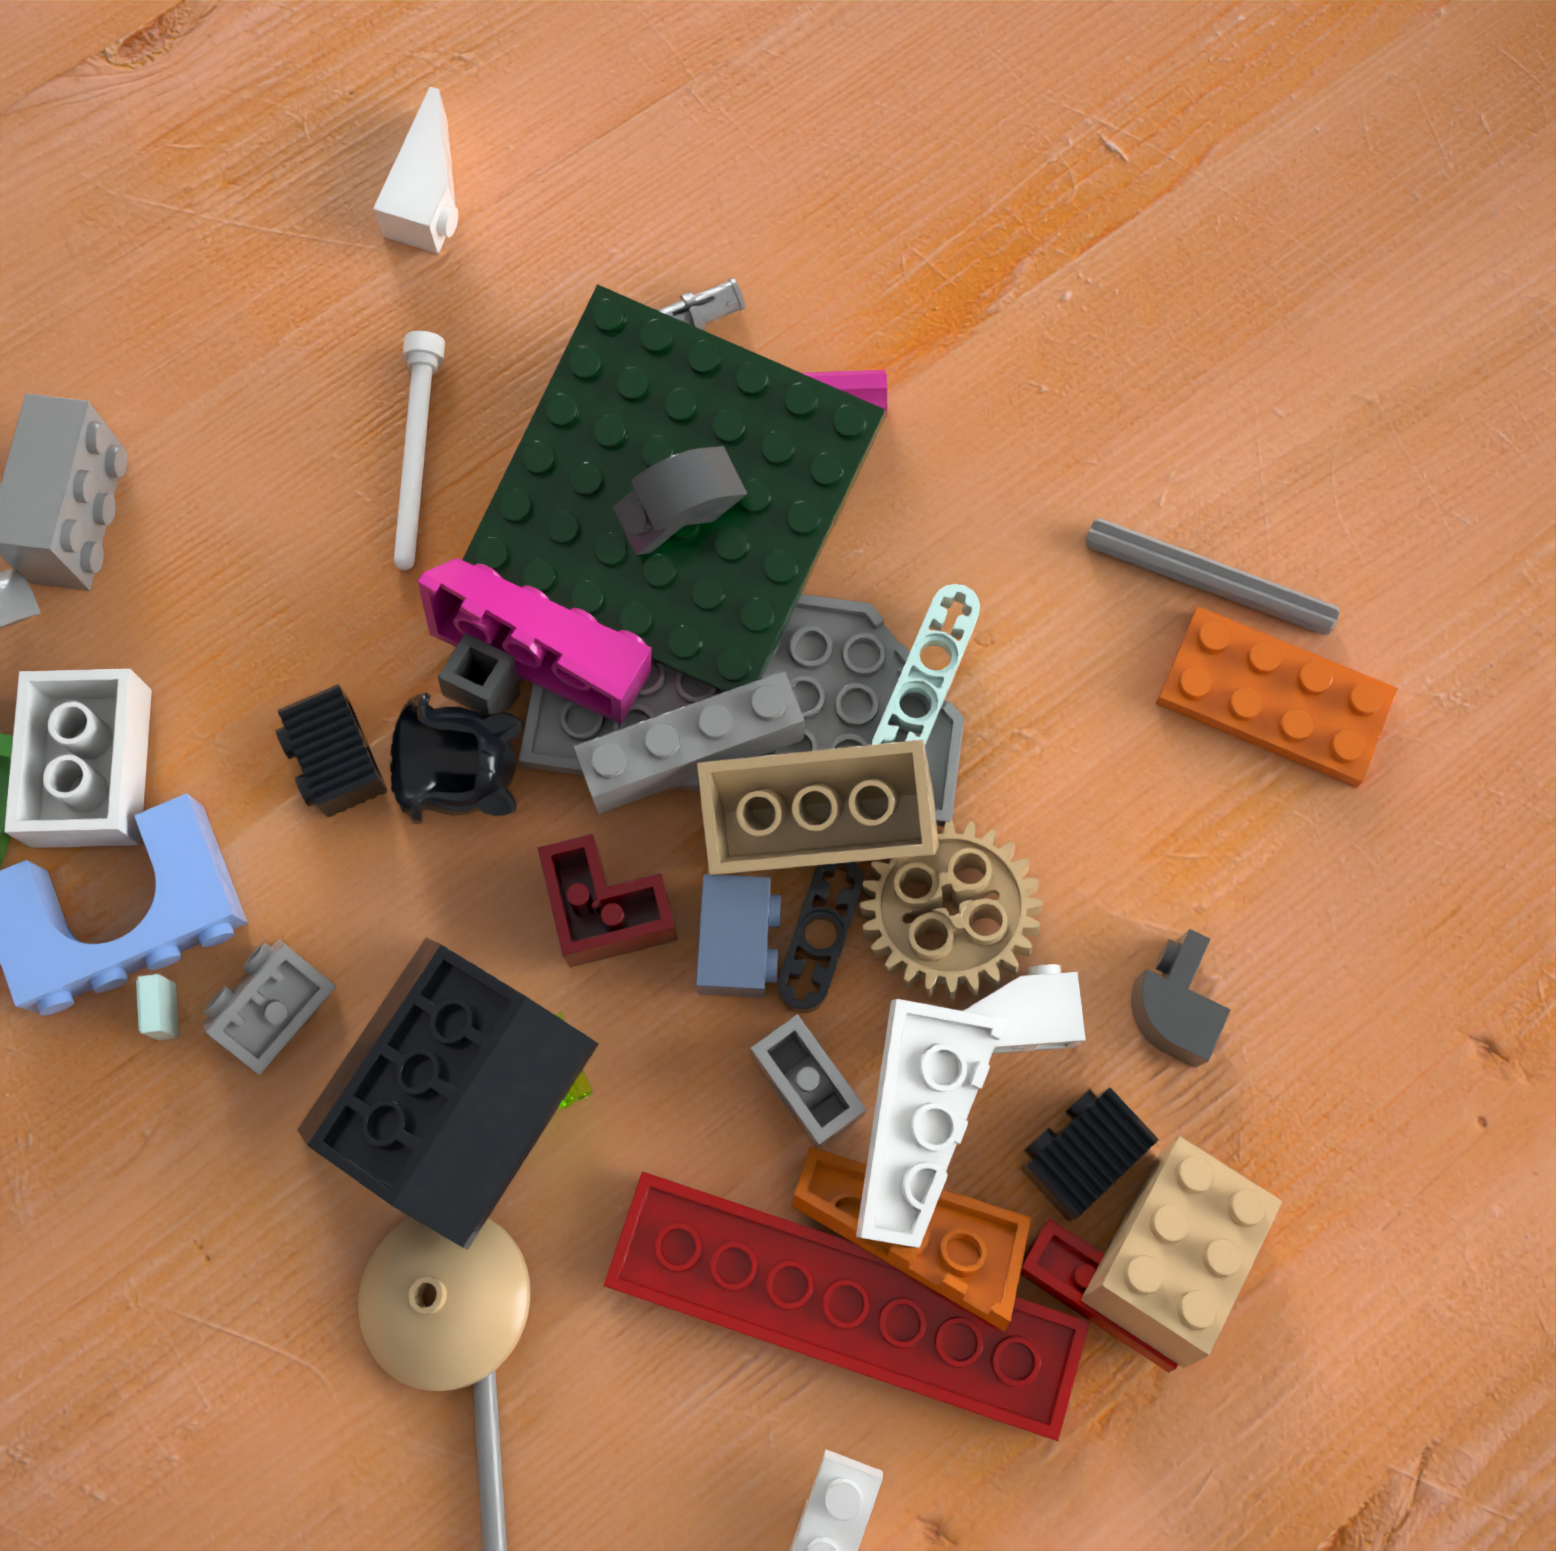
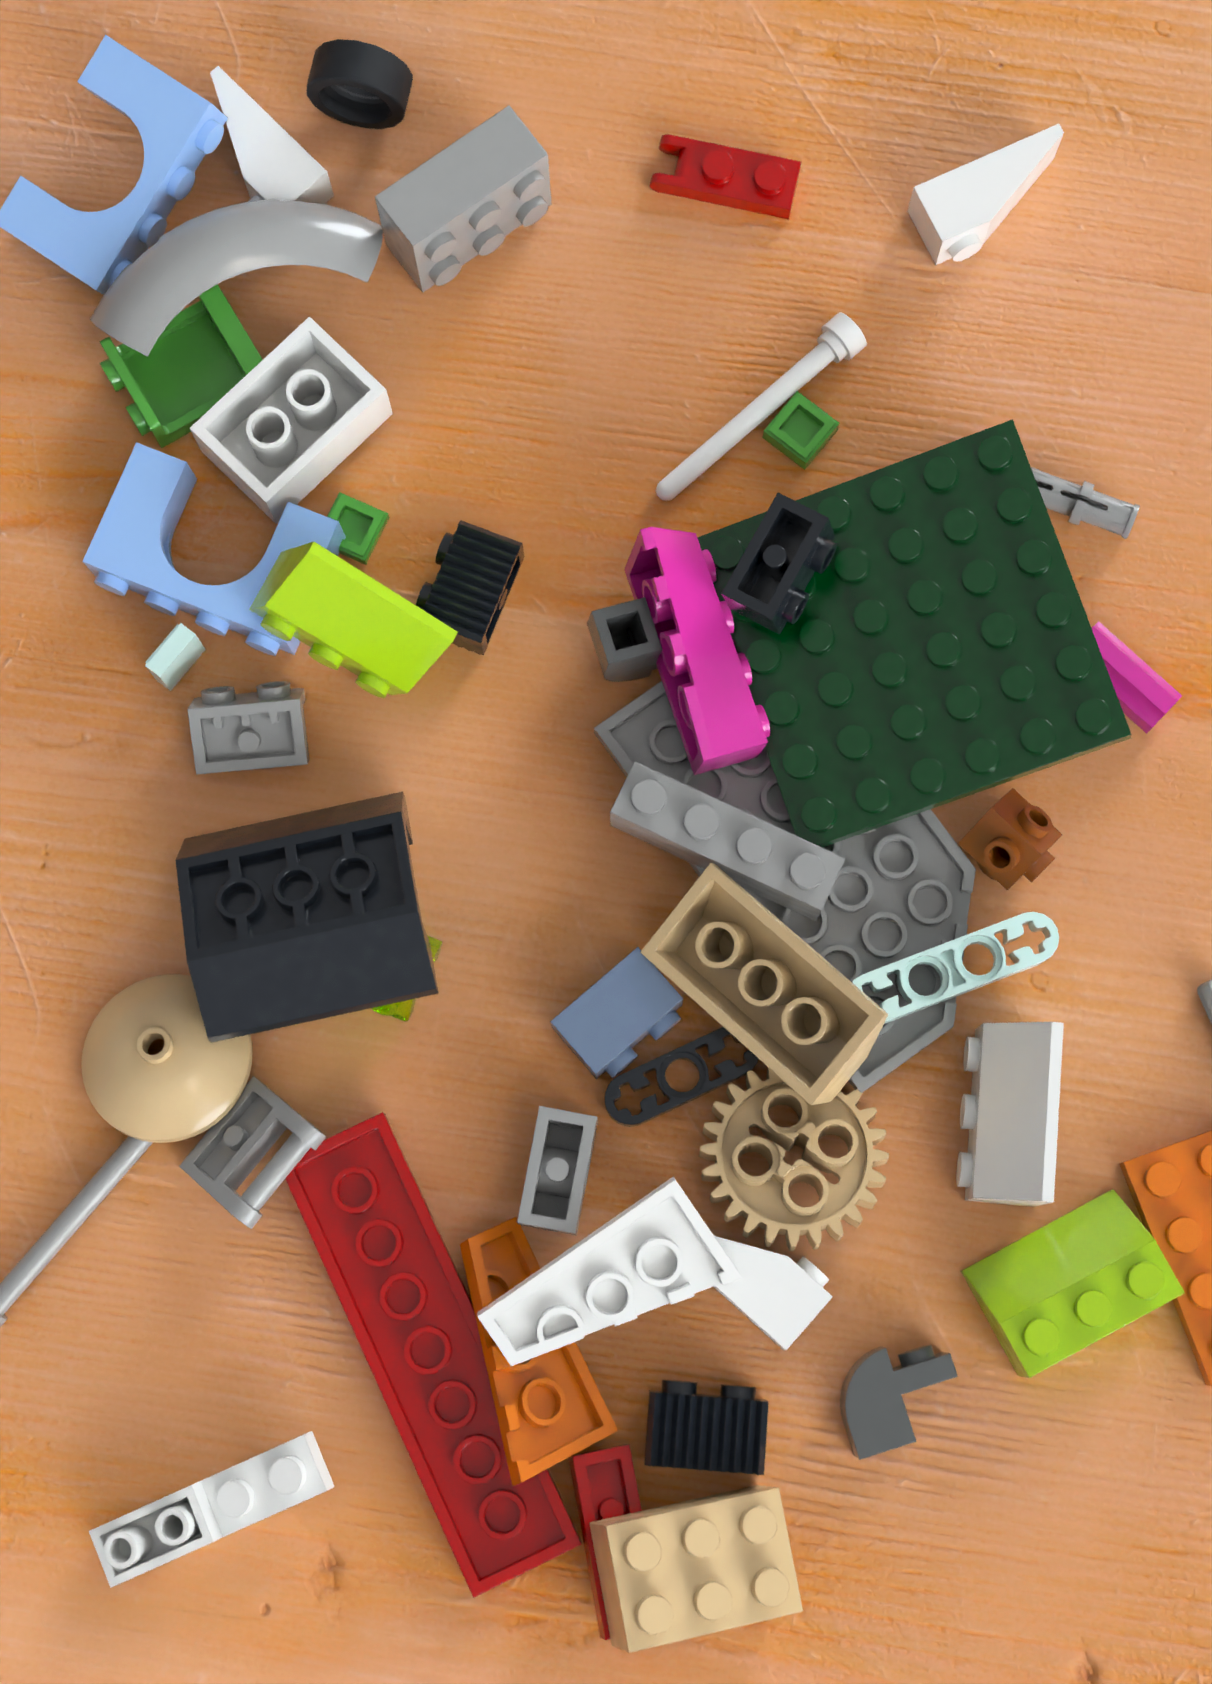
camera: 50 degrees right, 5 degrees up
black hair [390,692,522,824] -> none
dark red brick [537,834,678,968] -> none
dark grey brick [613,446,747,555] -> none
none -> light grey plate [179,1076,326,1229]
none -> lime slope [249,541,458,698]
none -> bright green tile [327,492,390,565]
none -> red hinge [650,134,801,219]
none -> black brick [721,493,837,635]
none -> bright green tile [762,391,840,470]
none -> white slope [956,1022,1064,1207]
none -> dark orange brick [958,788,1062,891]
none -> lime slope [961,1189,1185,1378]

